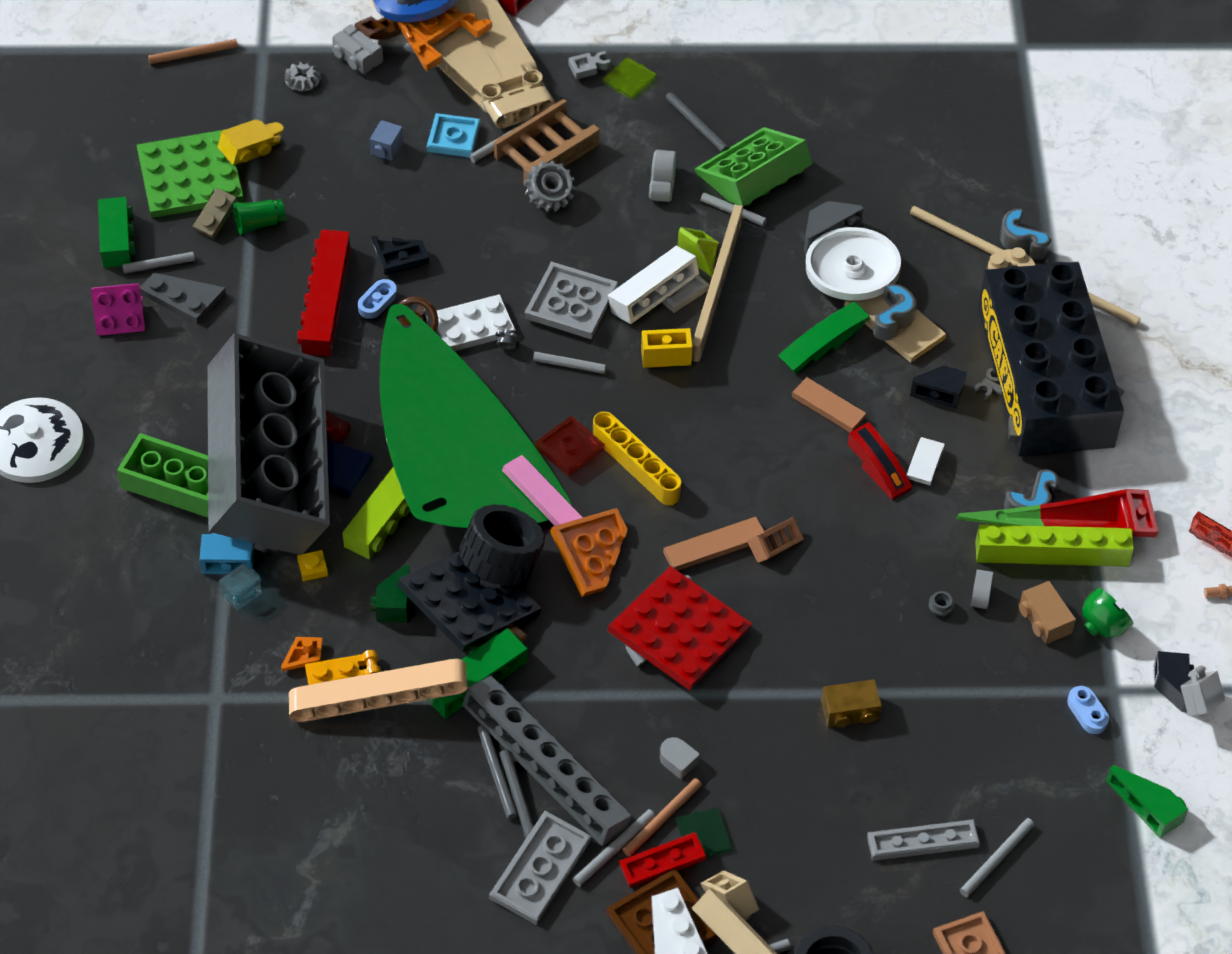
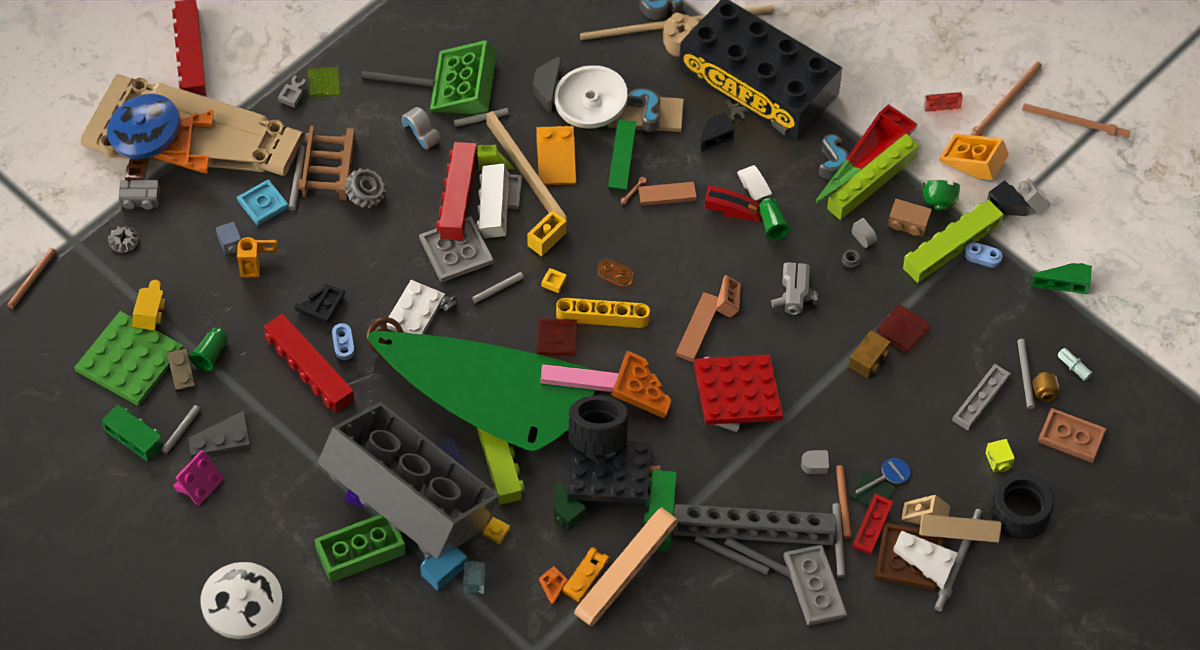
camera: 45 degrees left, 5 degrees up
none -> light orange piece [237,237,278,277]
none -> brick [436,142,478,240]
none -> light orange slope [537,126,576,186]
none -> yellow plate [541,268,567,293]
none -> clear orange plate [597,259,633,286]
none -> nougat hinge [621,177,646,205]
none -> green plant [759,198,791,241]
none -> light grey piece [771,262,818,315]
none -> blue piece [856,458,911,494]
none -> clear red plate [876,304,930,353]
none -> lime brick [903,200,1003,283]
none -> light orange slope [939,134,1009,180]
none -> neon yellow brick [986,439,1015,473]
none -> pearl gold head [1033,372,1060,402]
none -> light aqua axle [1058,348,1093,381]

